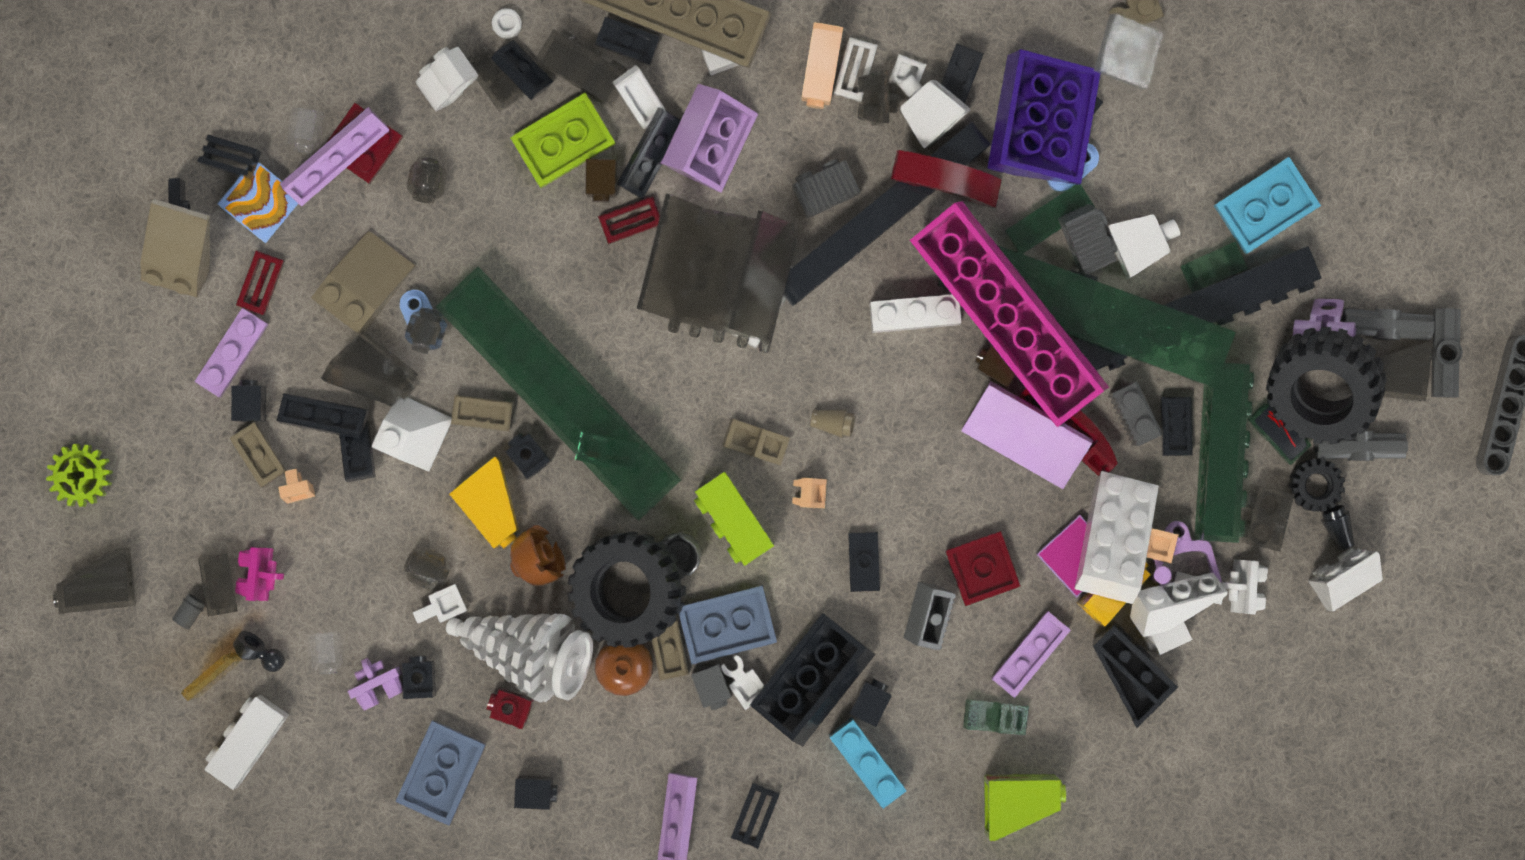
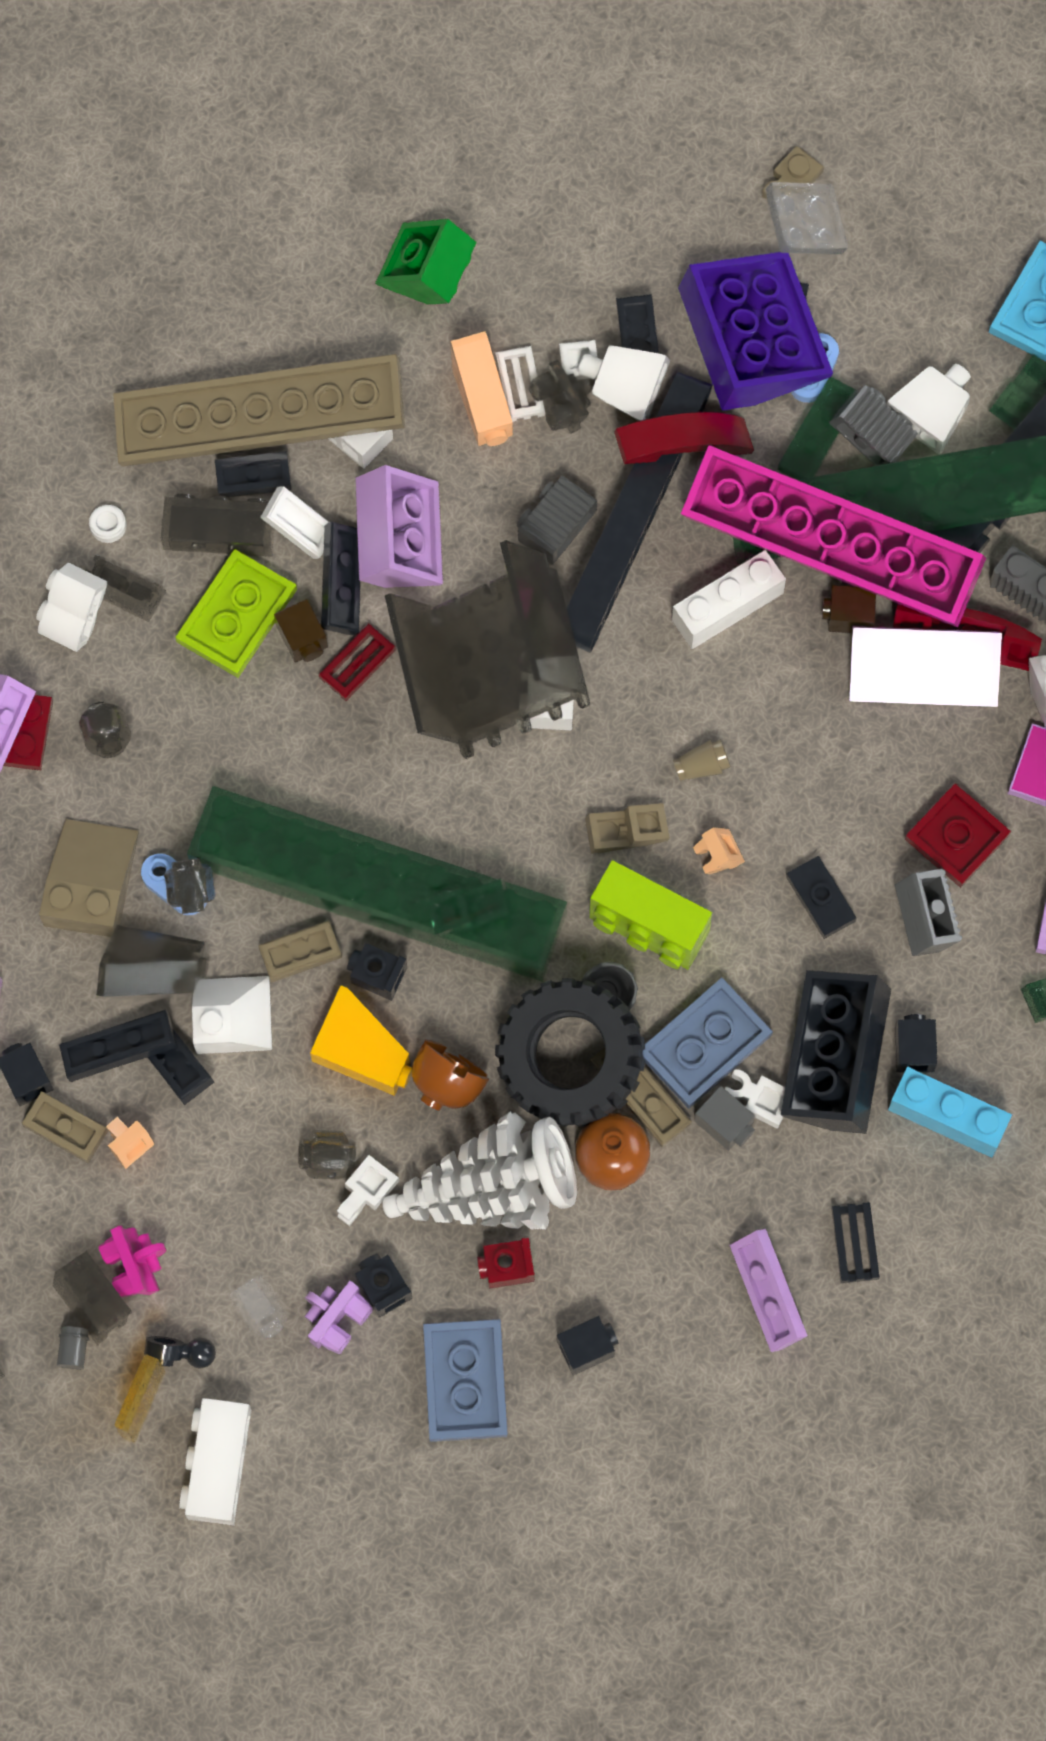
camera: 30 degrees left, 15 degrees down
black plate [491,40,554,100] -> none

